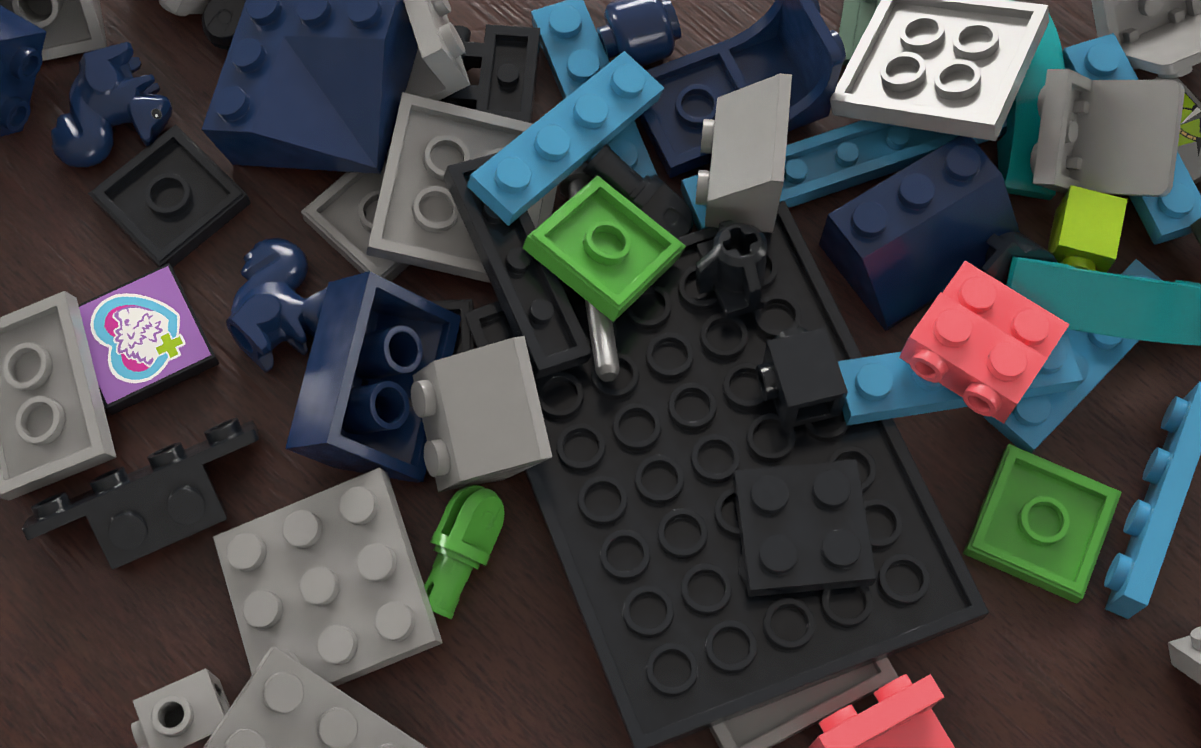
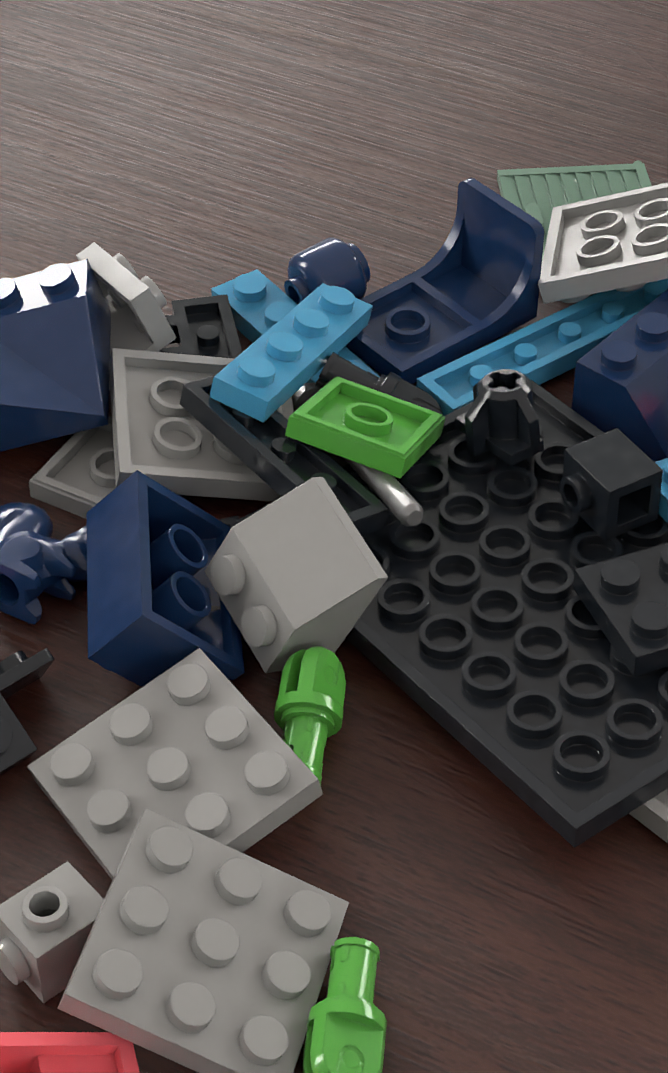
camera: 15 degrees left, 25 degrees down
light grey slope [695,73,792,233] -> none

